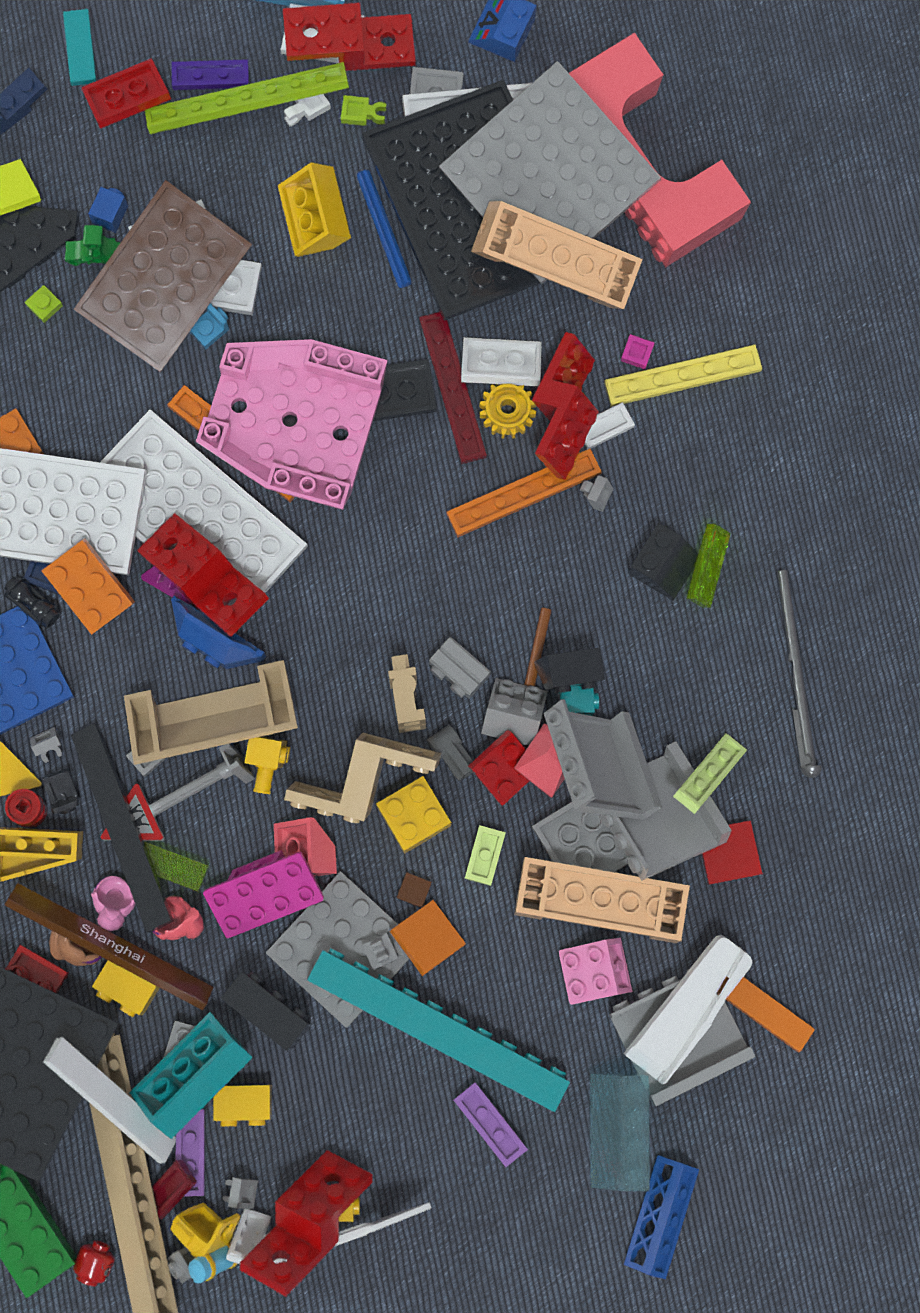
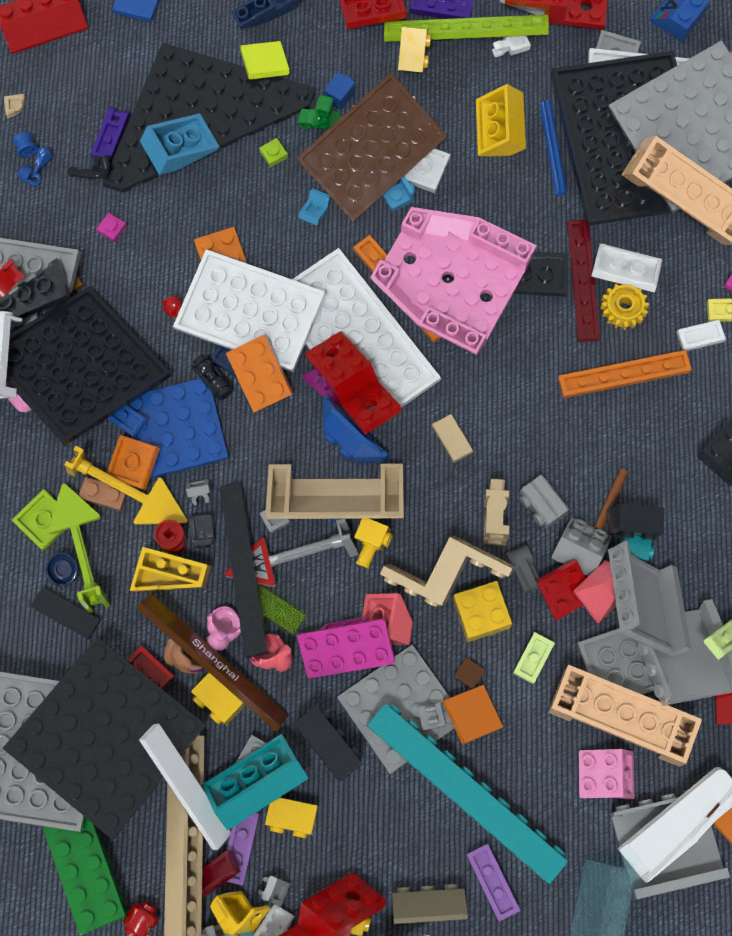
camera: 20 degrees right, 5 degrees down
lime plate [341,95,387,126] -> none
red bracket [532,332,599,480] -> none
light grey tile [580,476,613,512] -> none
none -> dark azure bracket [298,188,330,226]
none -> dark tan slope [392,884,468,924]
none -> yellow brick [398,27,431,72]
none -> tan tile [432,414,473,463]

